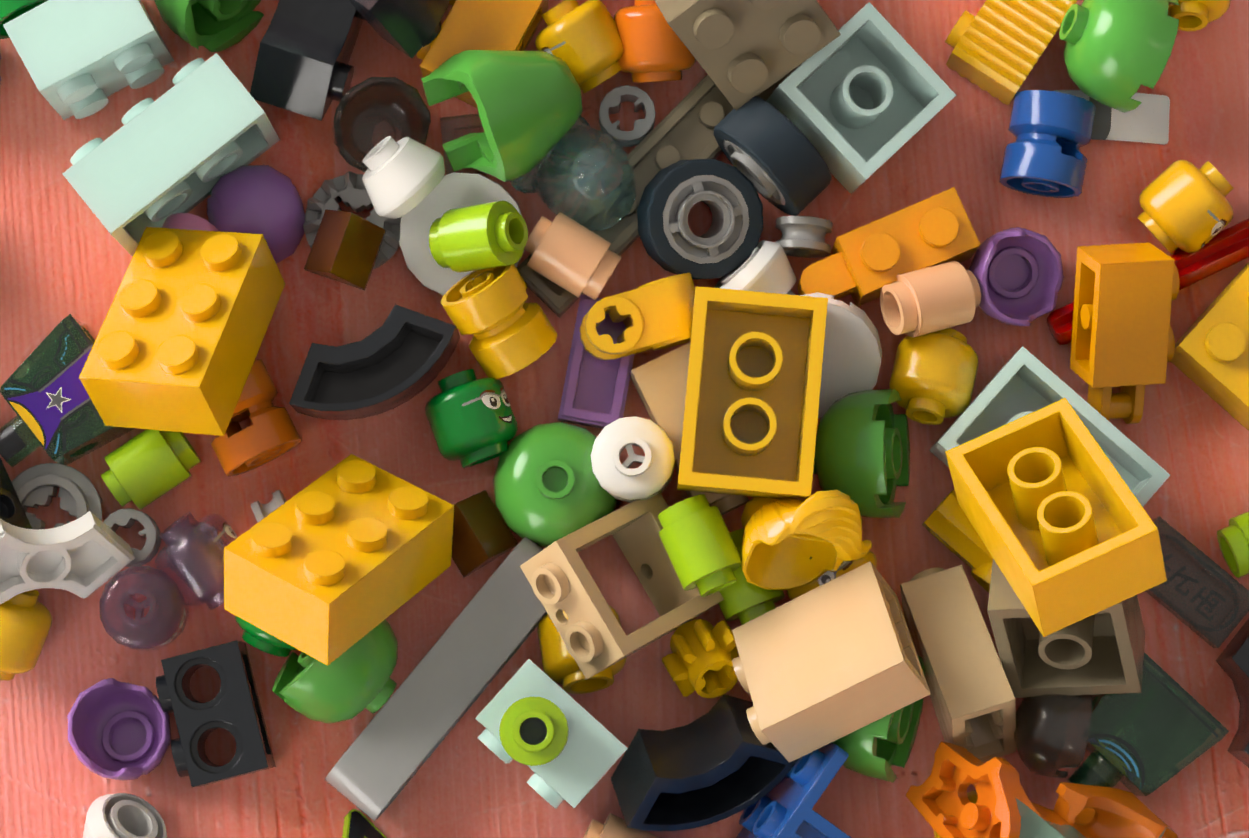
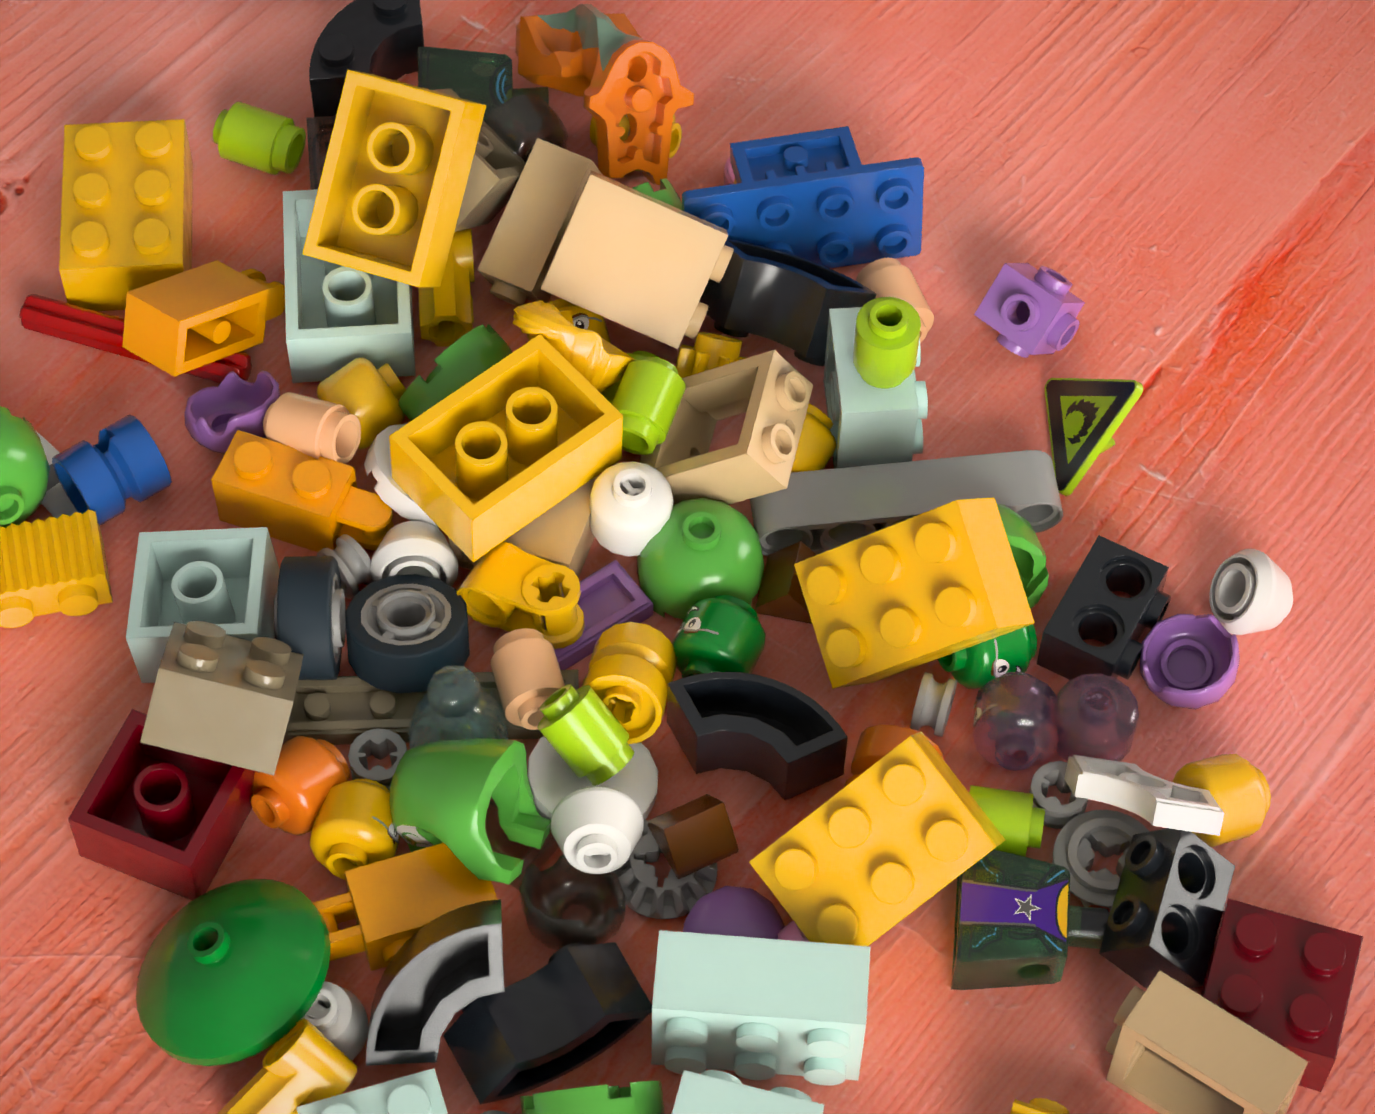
camera: 135 degrees left, 25 degrees down
yellow head [1137,160,1234,254] -> none

